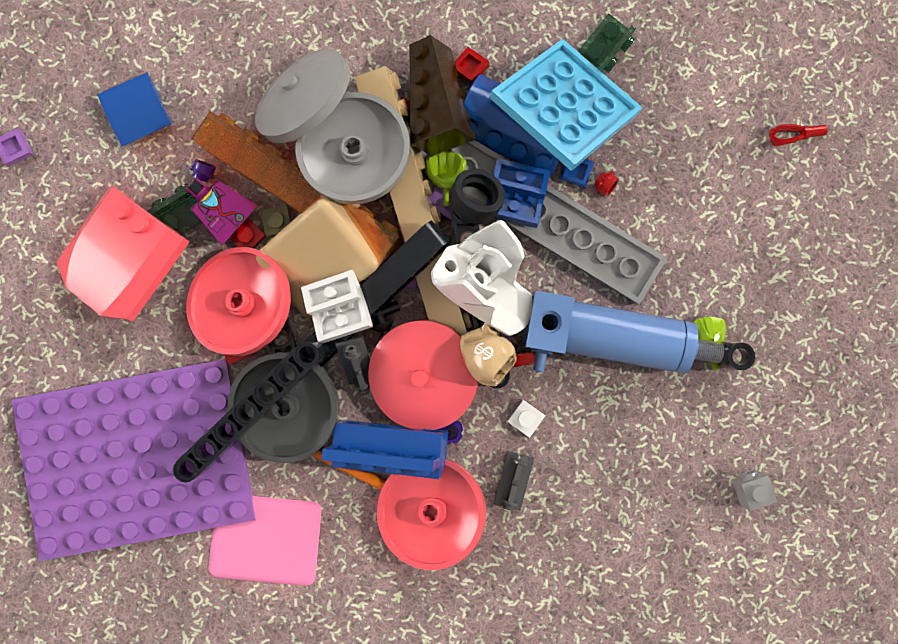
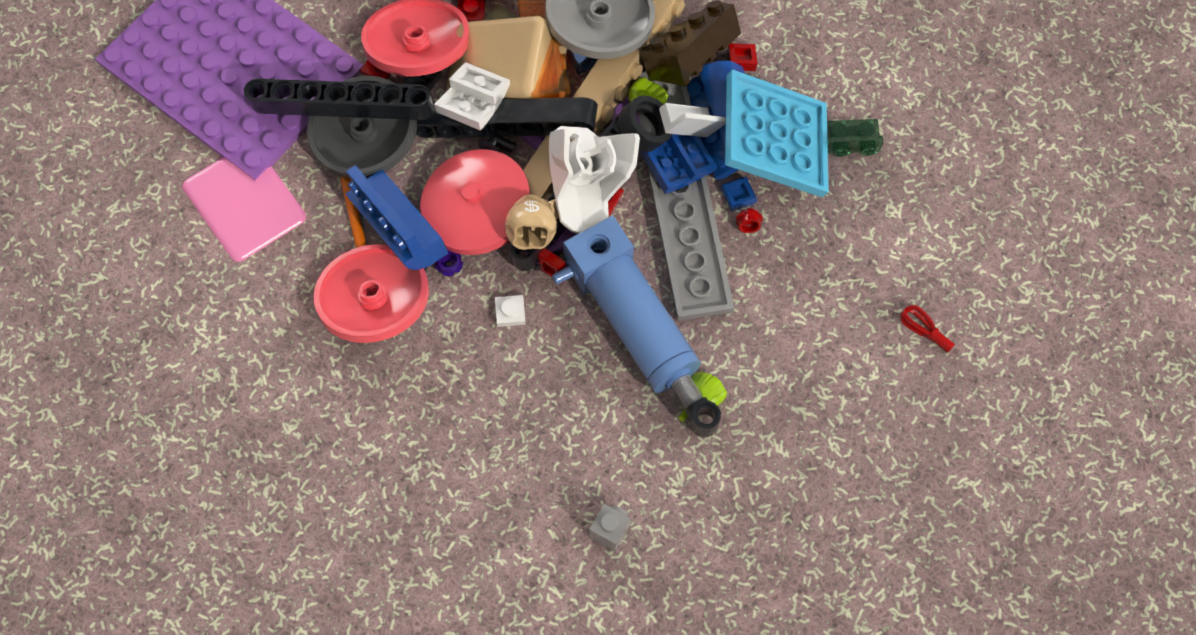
camera: 50 degrees right, 20 degrees down
dark grey hinge [335,336,370,392] -> none
dark grey hinge [494,451,534,511] -> none
none -> white panel [659,103,726,137]

